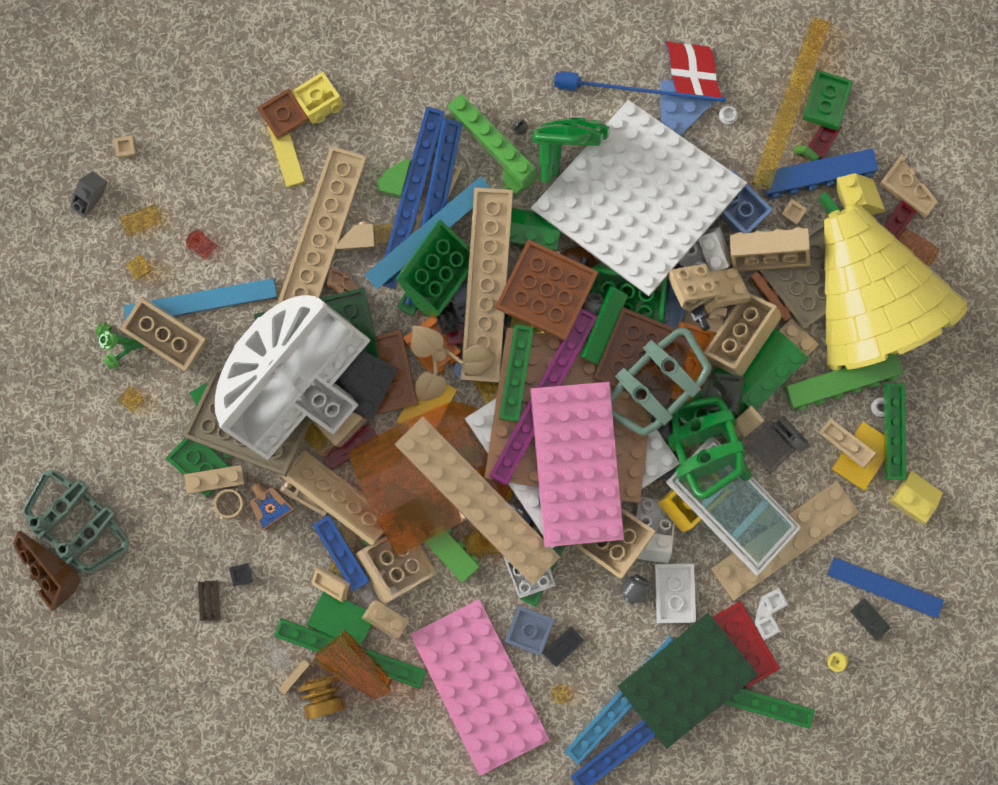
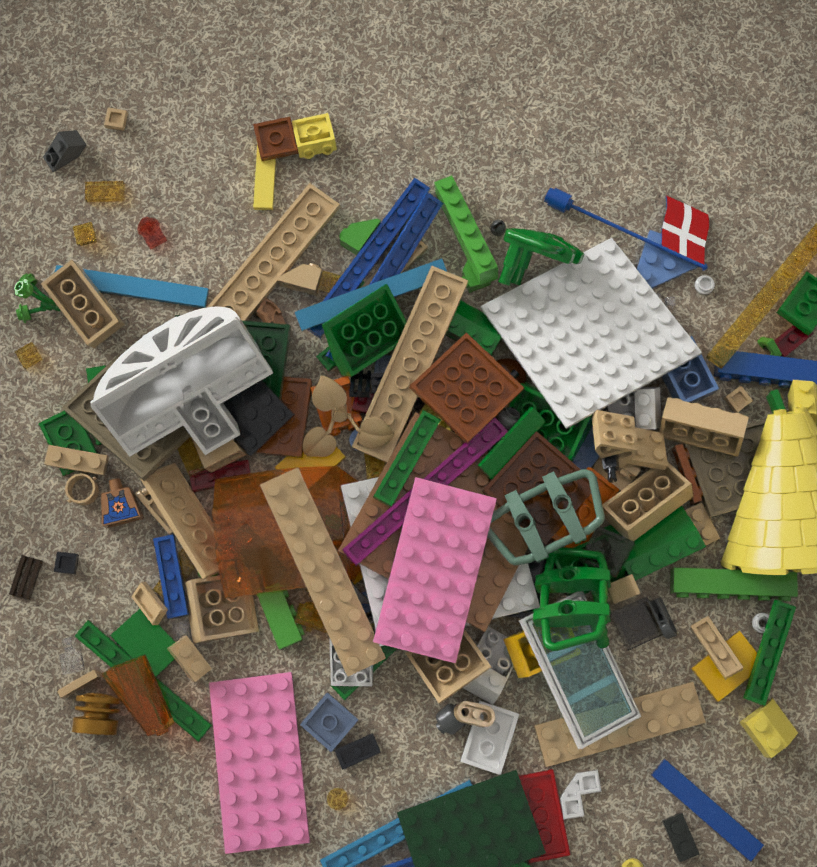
camera: 15 degrees right, 5 degrees down
none -> tan plate [454,701,495,728]

